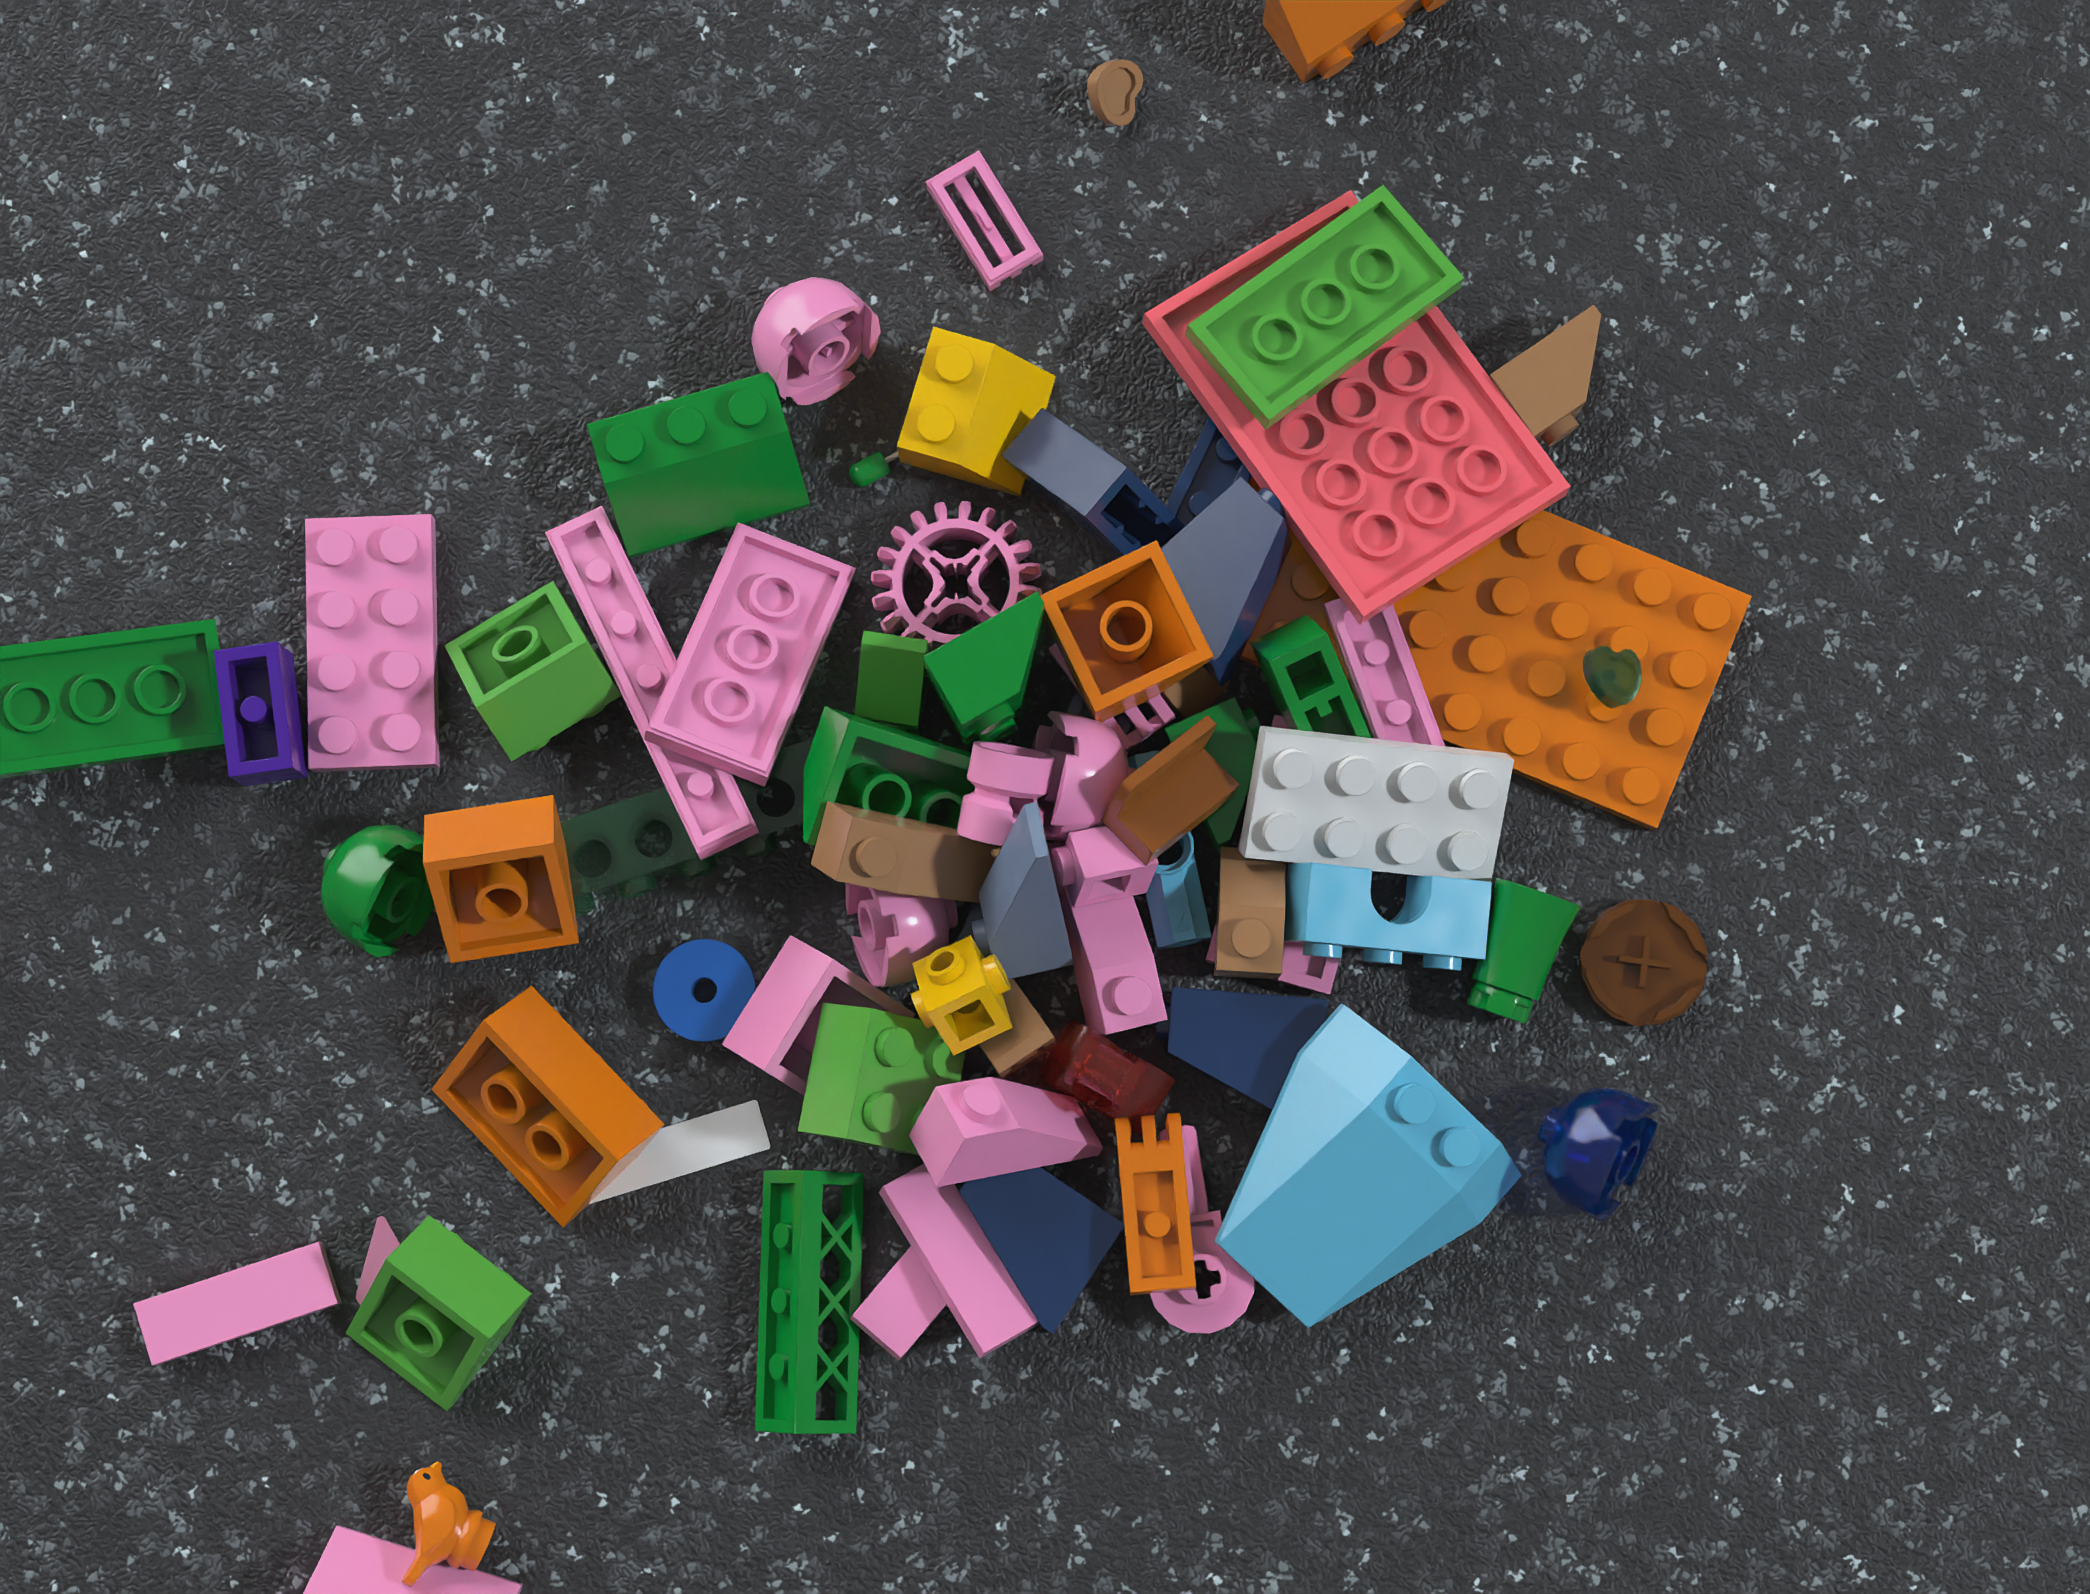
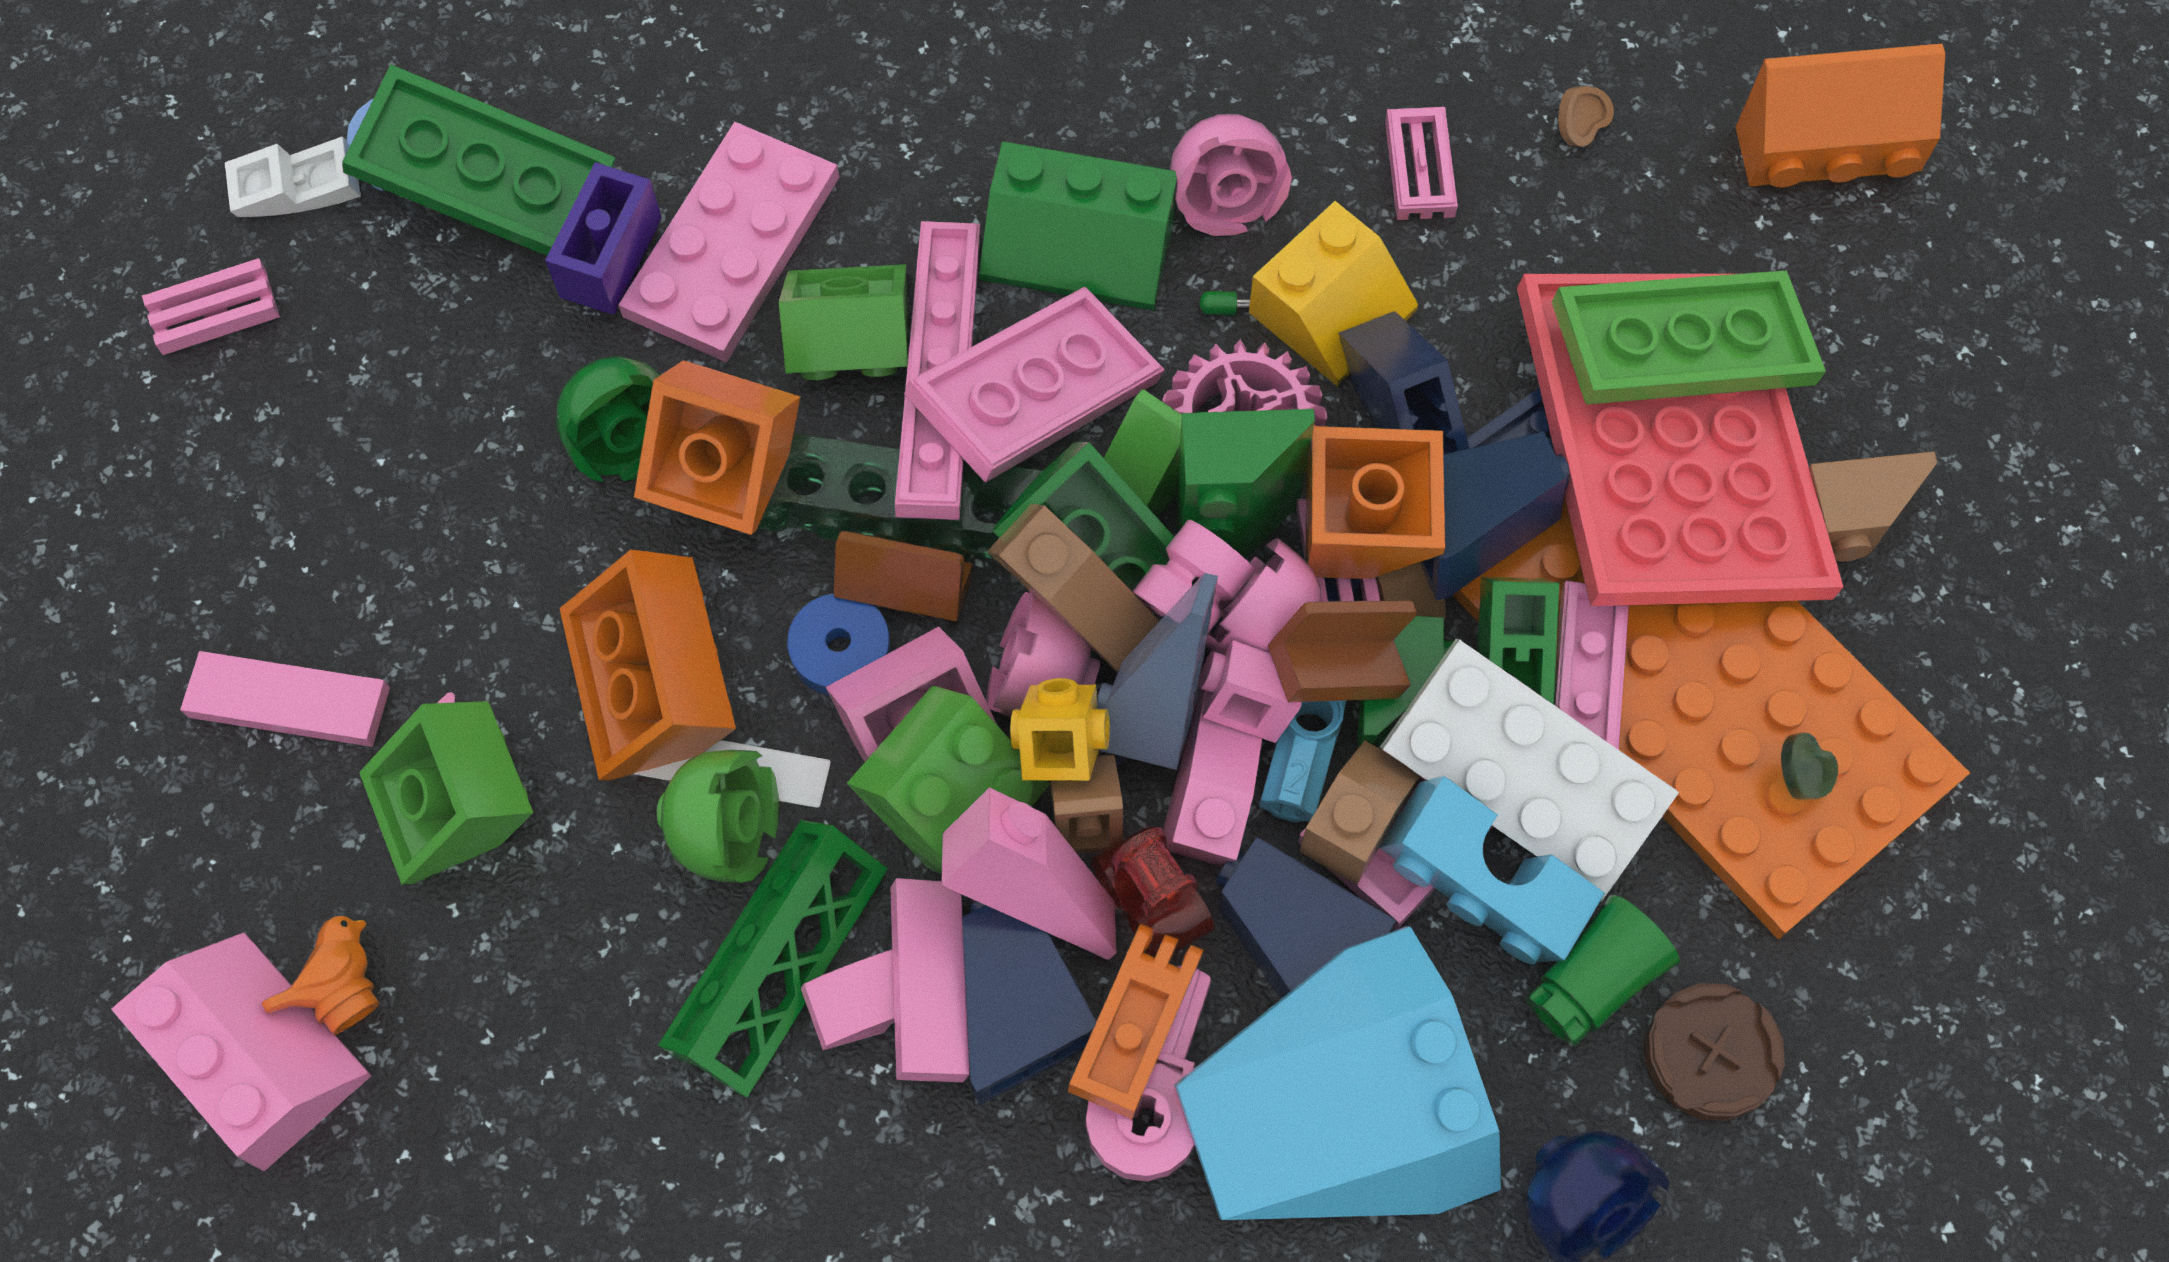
camera: 25 degrees right, 15 degrees down
none -> bright green cylinder [657,749,779,883]
none -> dark orange panel [834,531,973,622]

